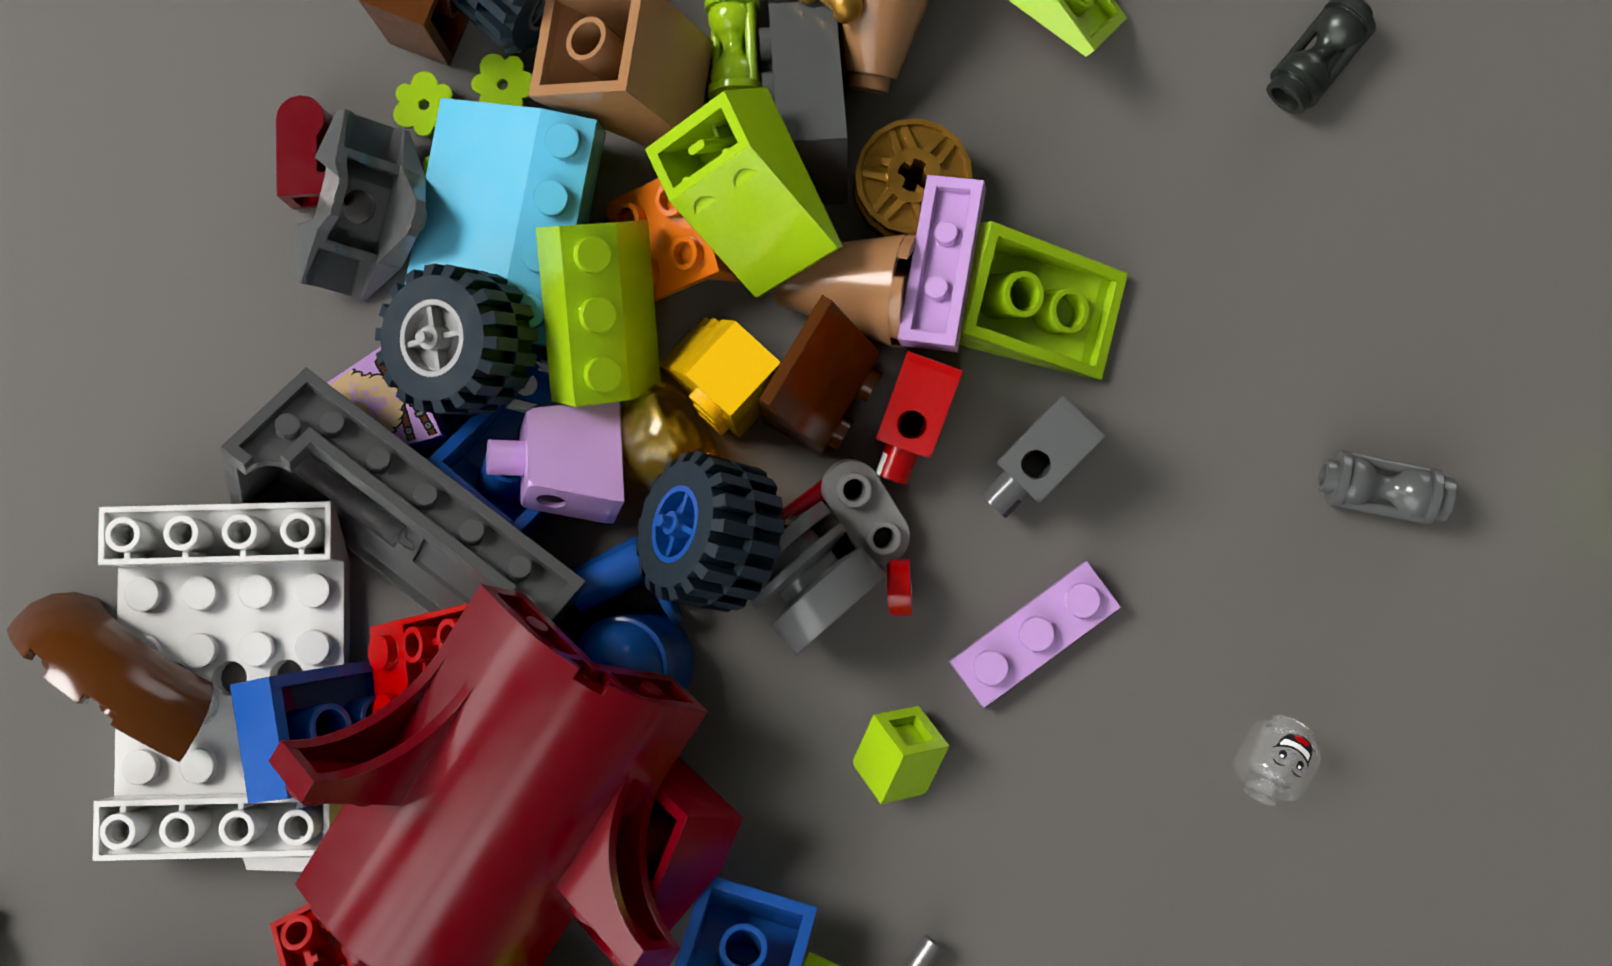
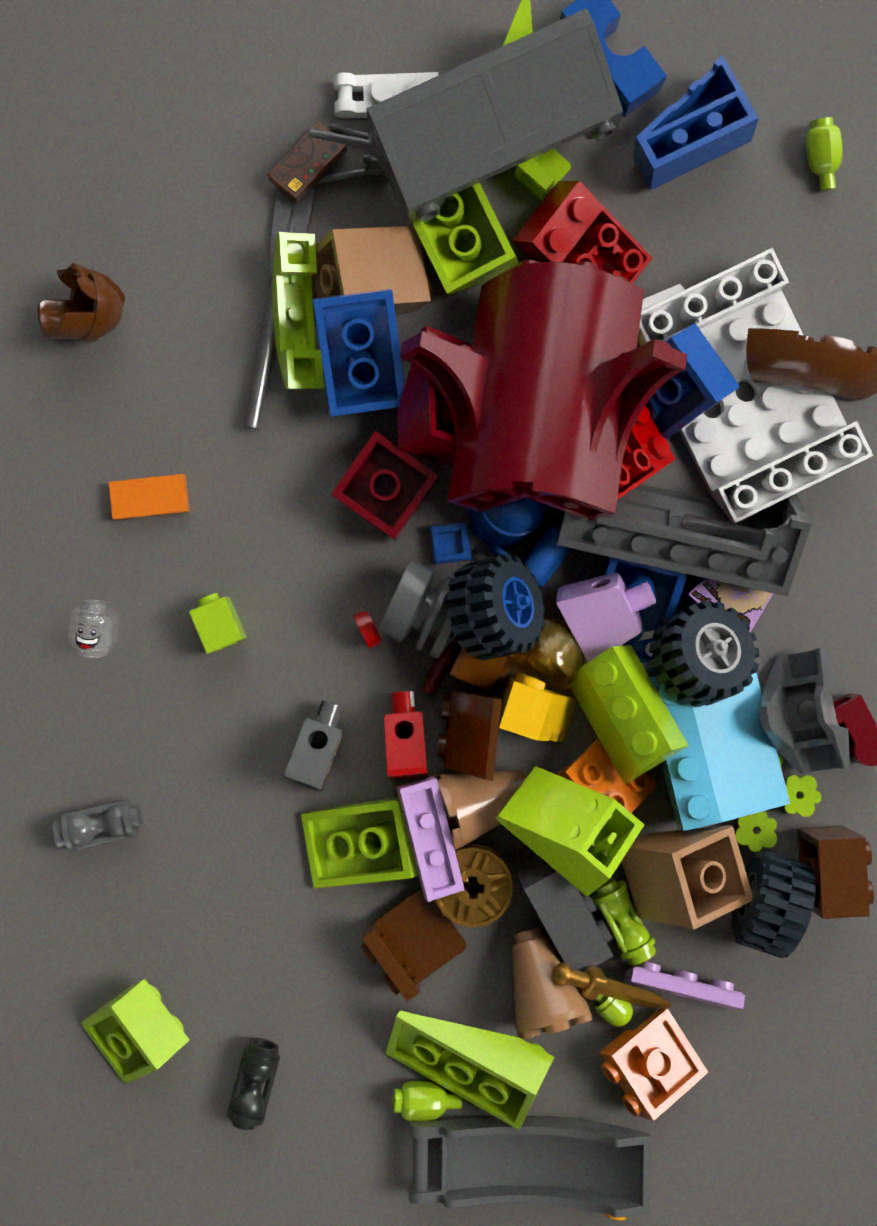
camera: 155 degrees right, 5 degrees up
light grey plate [821,459,910,565] -> none
lime panel [853,706,949,804] -> none
lavender plate [948,561,1121,708] -> none
none -> lime slope [80,979,189,1084]
none -> orange tile [108,474,190,520]
none -> lime brick [189,593,247,654]
none -> dark red brick [331,431,439,542]
none -> reddish brown bracket [361,887,466,1002]
none -> blue tile [429,522,472,565]
none -> reddish brown slope [449,646,510,692]

